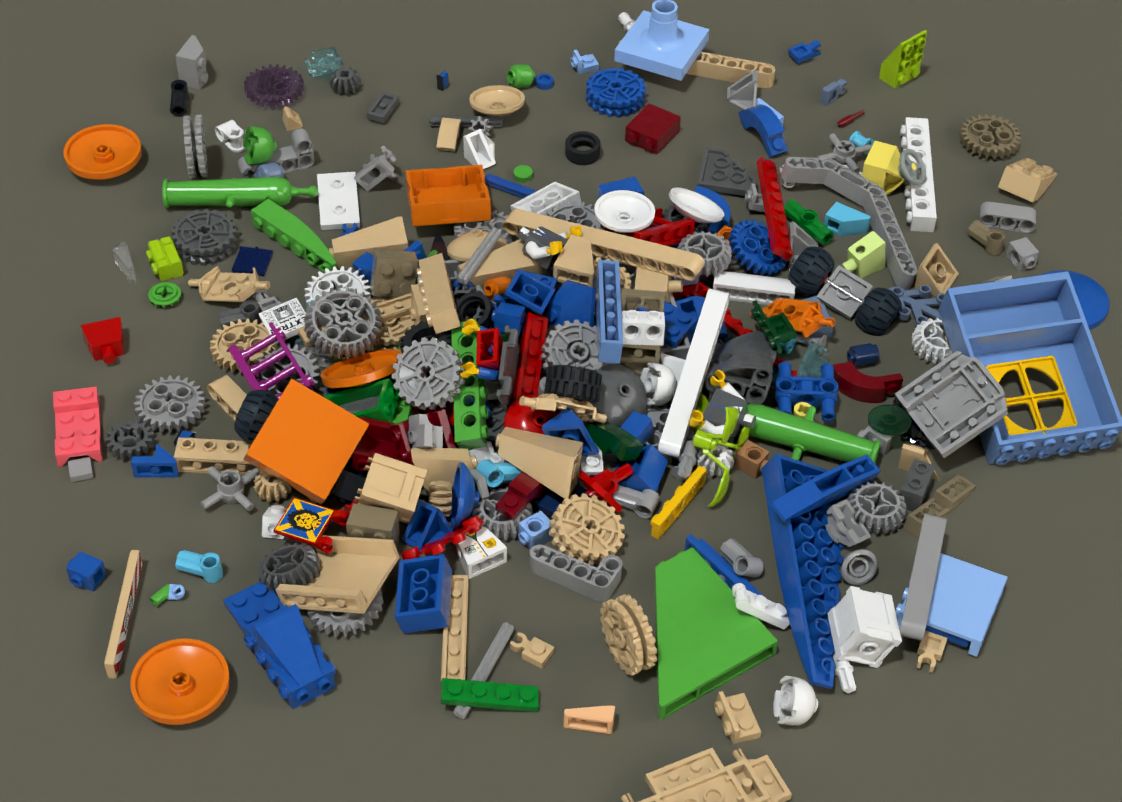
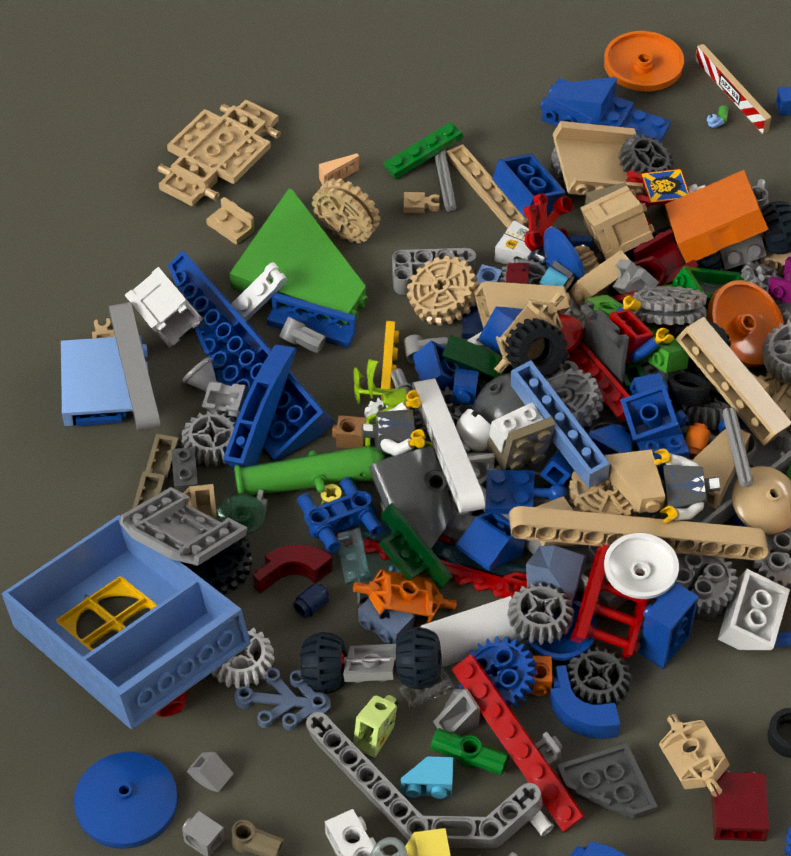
camera: 150 degrees right, 5 degrees up
medium azure piece [175,550,223,583] -> none
red piece [577,463,634,513] -> none
white dish [669,188,724,223] -> none
white cylinder [773,676,818,726] -> none
tan slope [914,243,959,297] -> none
none -> tan plate [659,714,730,797]

